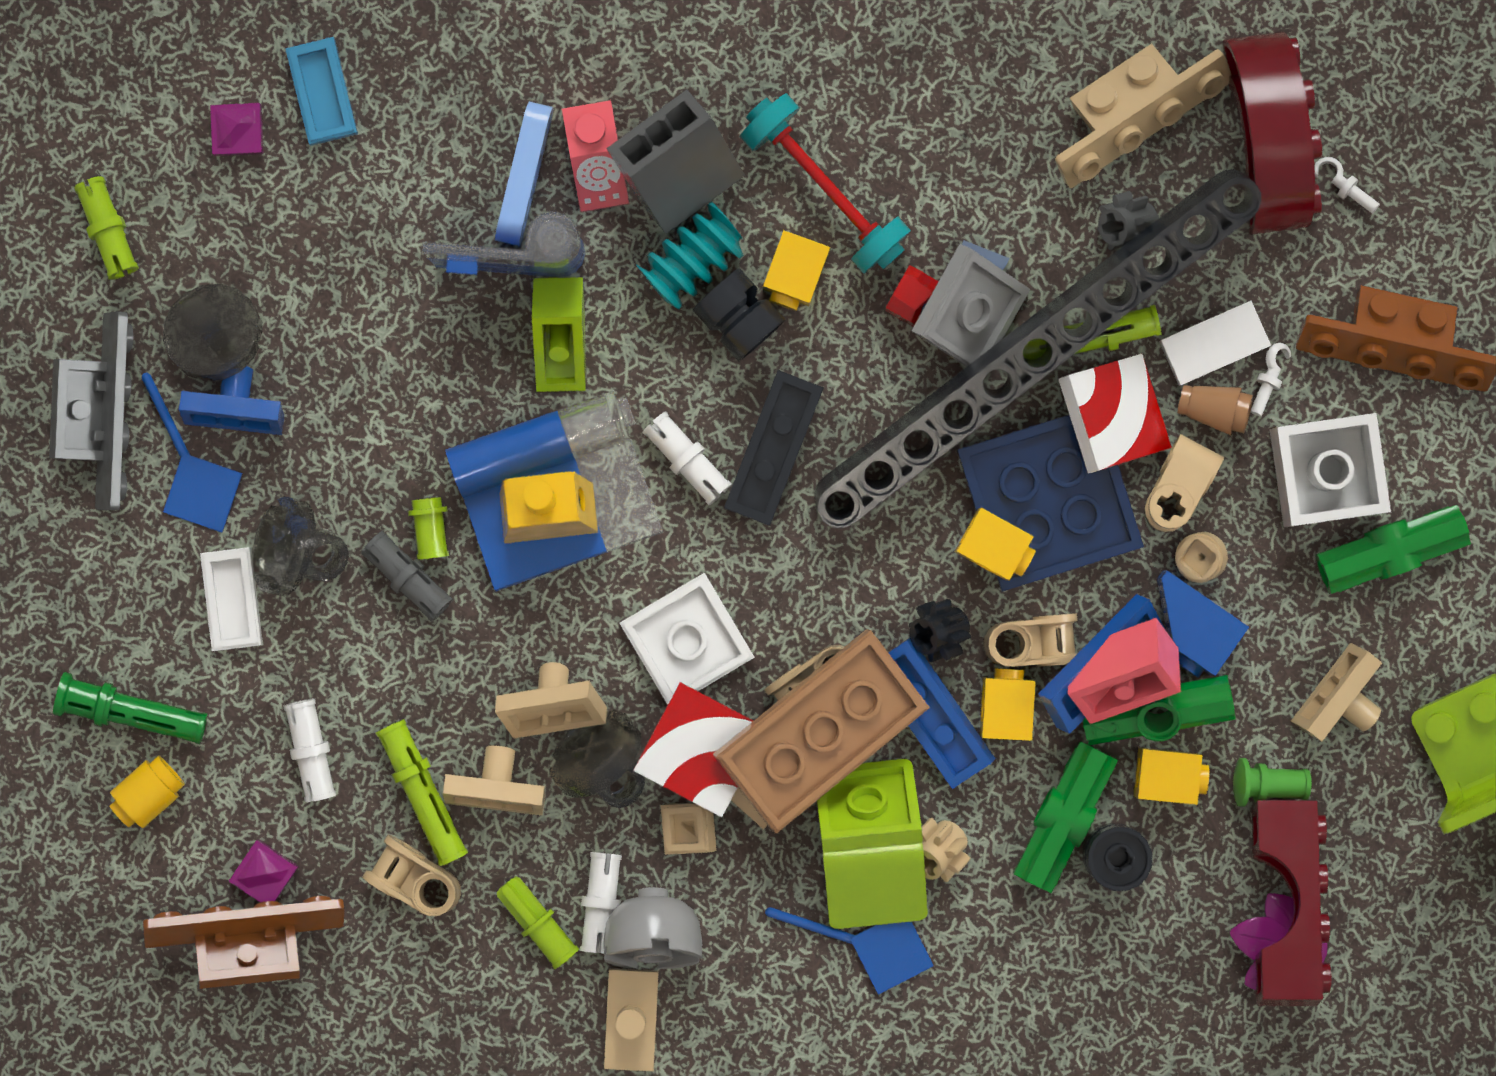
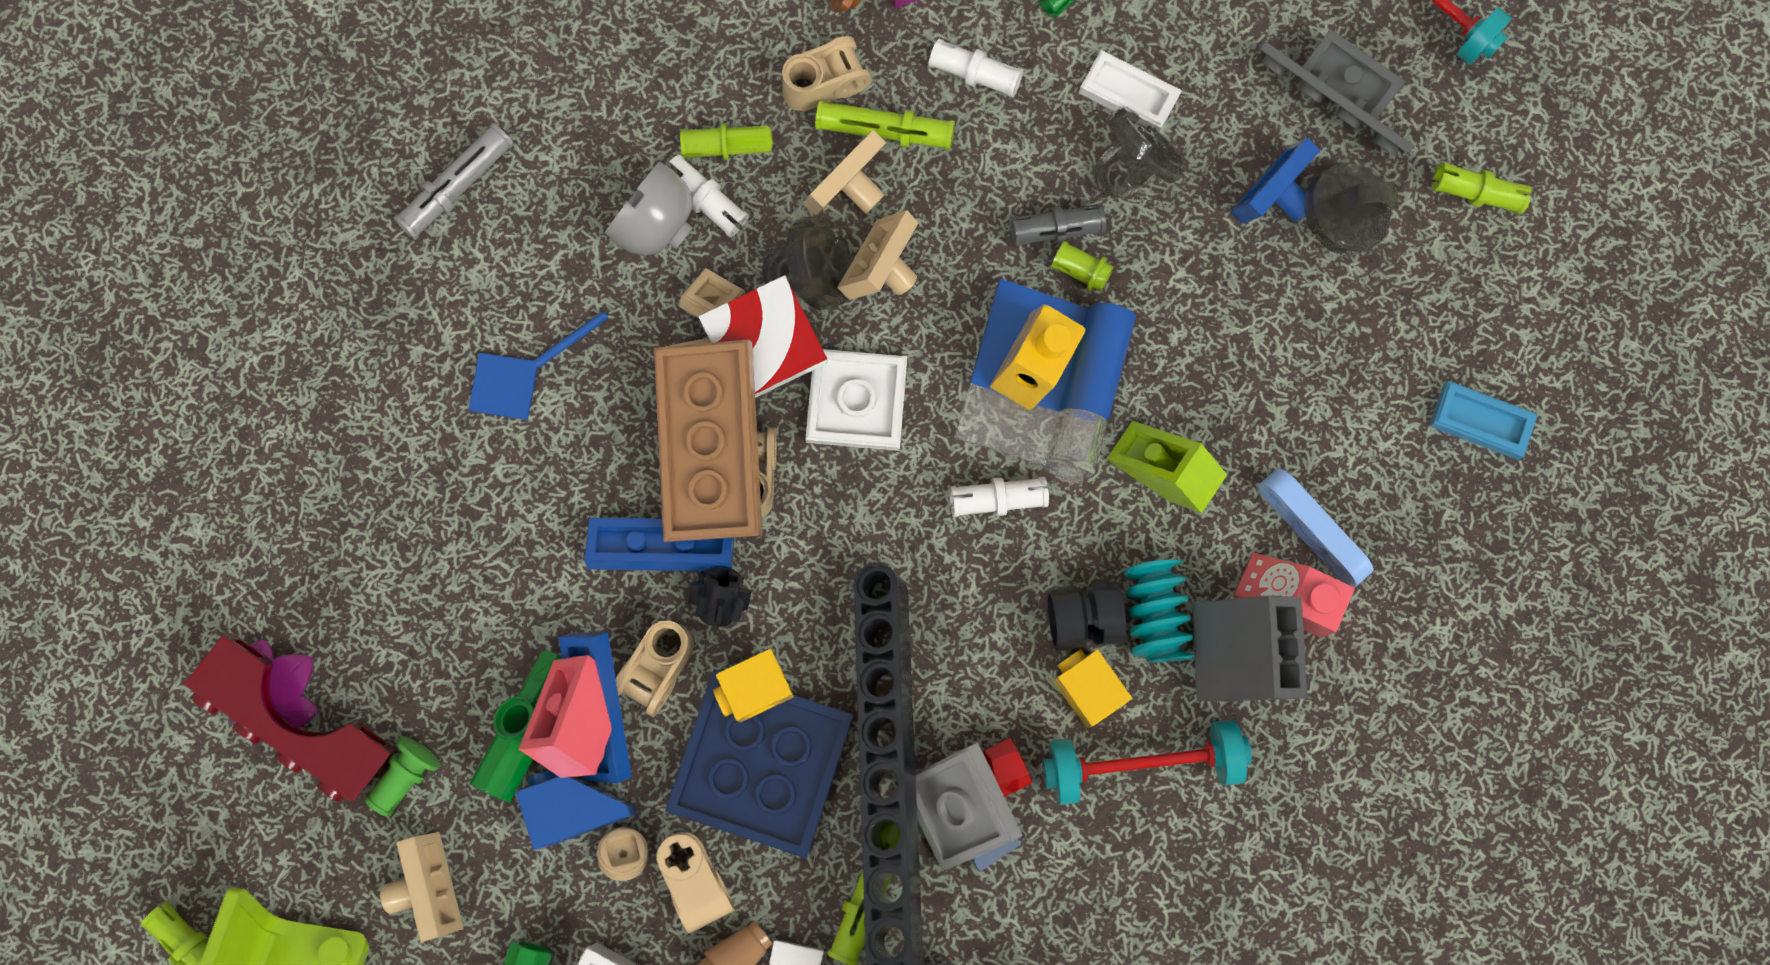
camera: 125 degrees right, 10 degrees down
blue piece [141,373,243,533] -> none
magenta tile [210,103,264,156] -> none
clear door [422,211,585,277] -> none
tan tile [604,968,659,1071] -> none
black plate [724,370,824,526] -> none
lime piece [817,759,928,929] -> none
tan gear [922,818,971,882] -> none
yellow brick [980,668,1036,741] -> none
green piece [1013,741,1118,893] -> none
tile [1058,354,1172,474] -> none
black wheel [1083,823,1152,891] -> none
yellow brick [1133,747,1209,805] -> none

